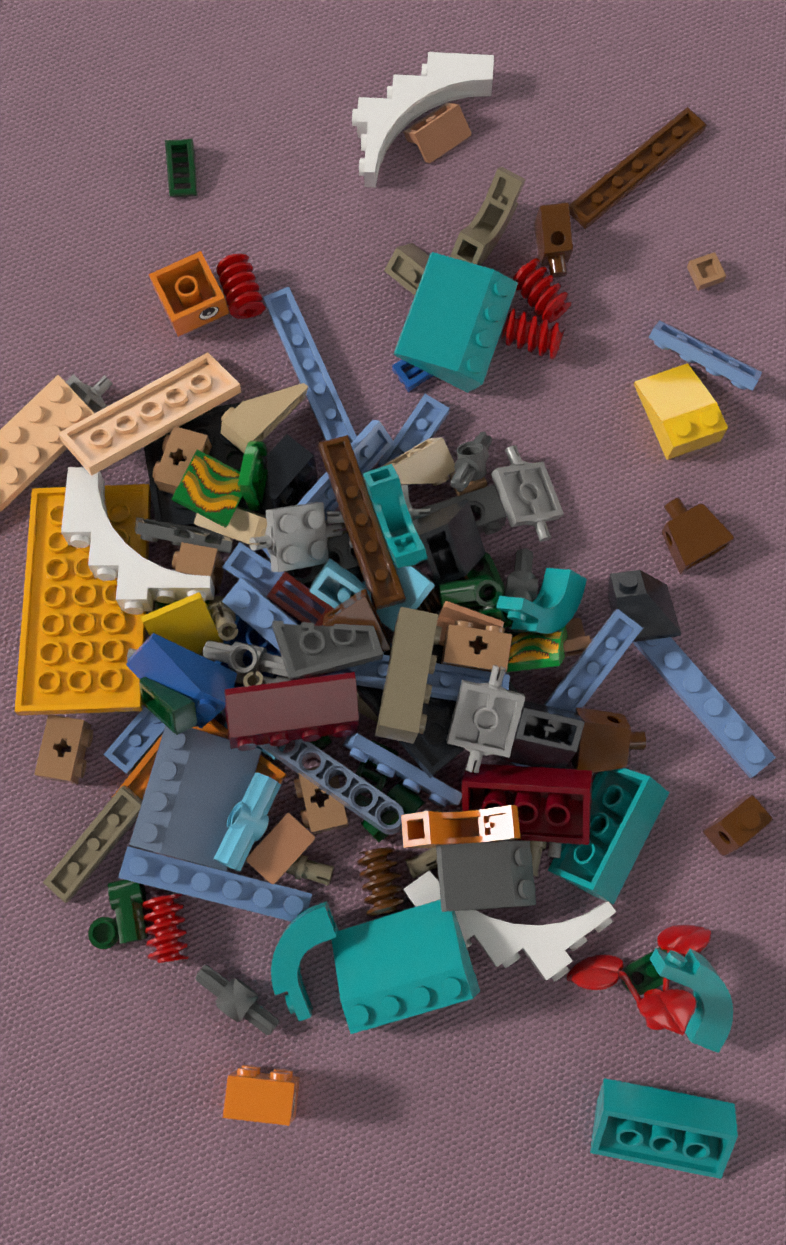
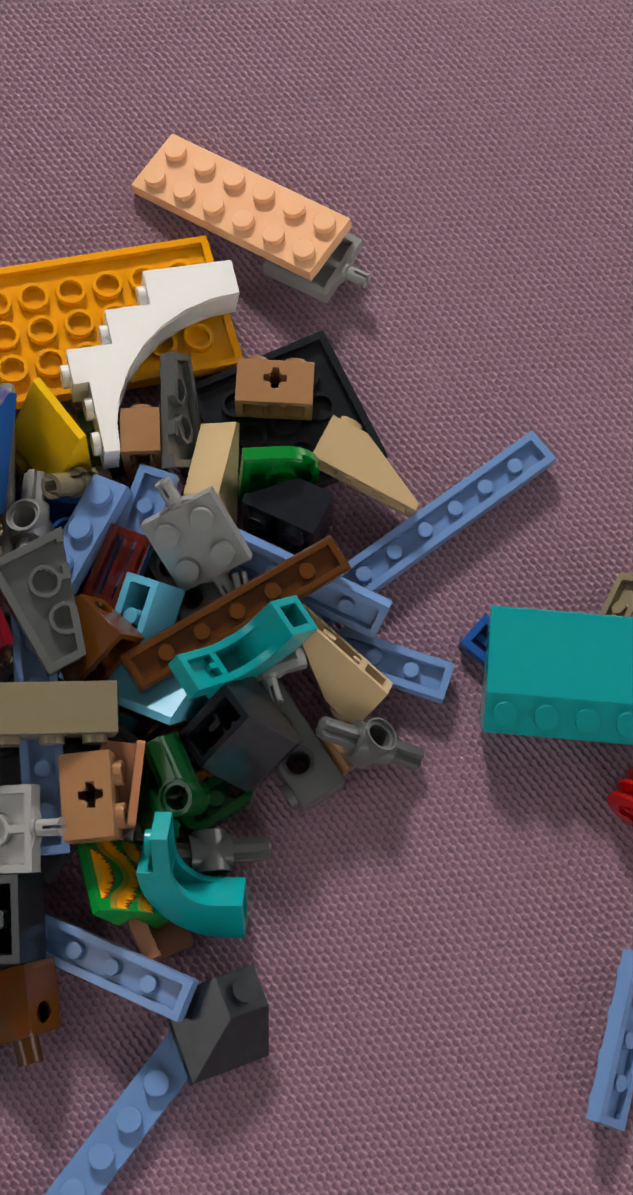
camera: 70 degrees right, 5 degrees down
light nougat plate [59,352,241,476] -> none
orange brick [149,251,229,337] -> none
slope [171,449,242,528] -> none
red piece [216,253,266,319] -> none
light grey plate [491,445,564,542] -> none
red piece [502,308,566,360] -> none
yellow slope [634,363,728,460] -> none
reddish brown torso [662,497,734,574] -> none

